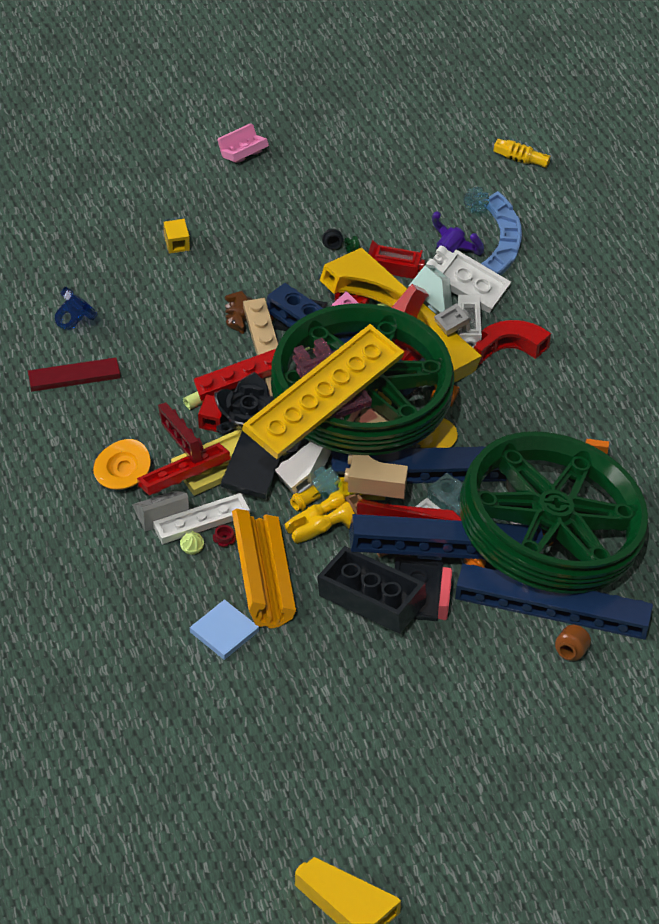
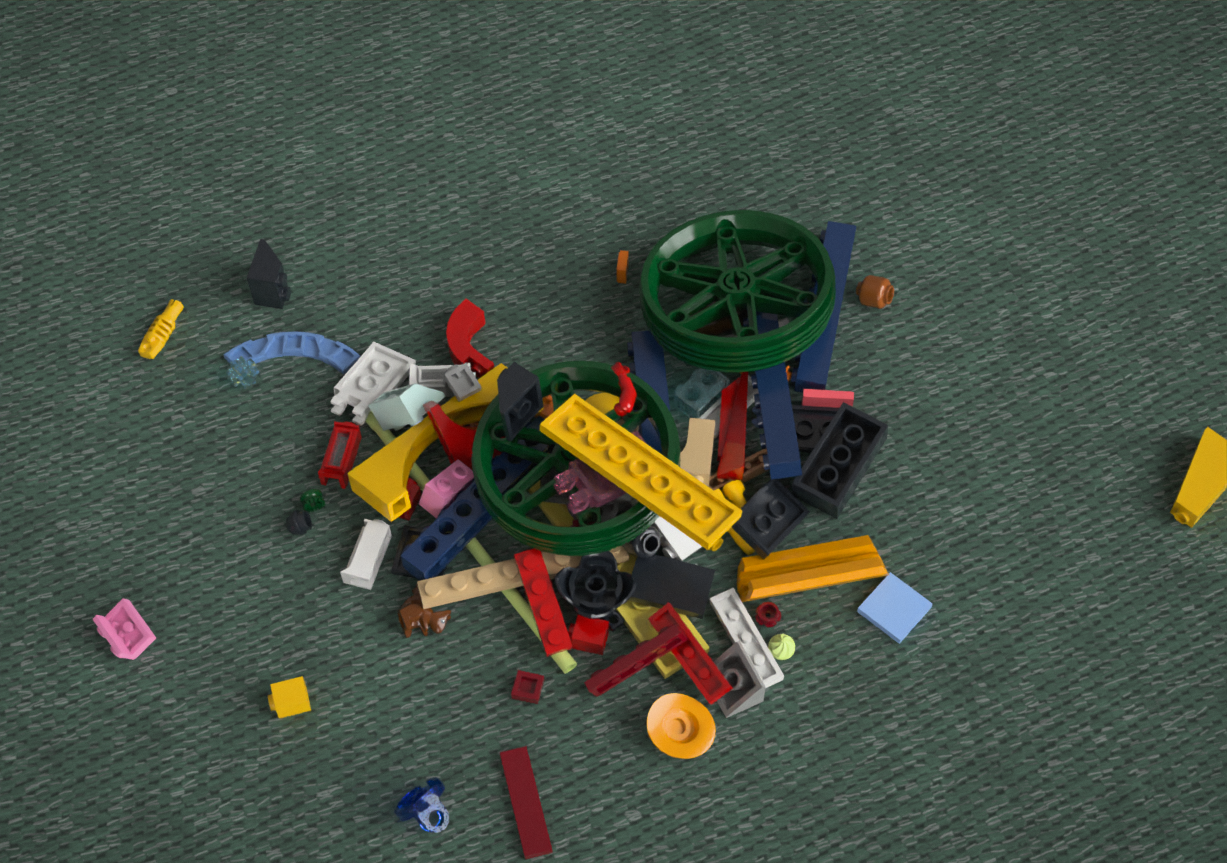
camera: 90 degrees left, 10 degrees up
dark purple piece [432,211,484,255] -> none
none -> black slope [247,239,291,309]
none -> white window [340,519,392,590]
none -> black slope [497,362,544,442]
none -> dark red plate [511,670,545,704]
none -> red arm [611,362,637,417]
none -> black tile [731,479,810,559]

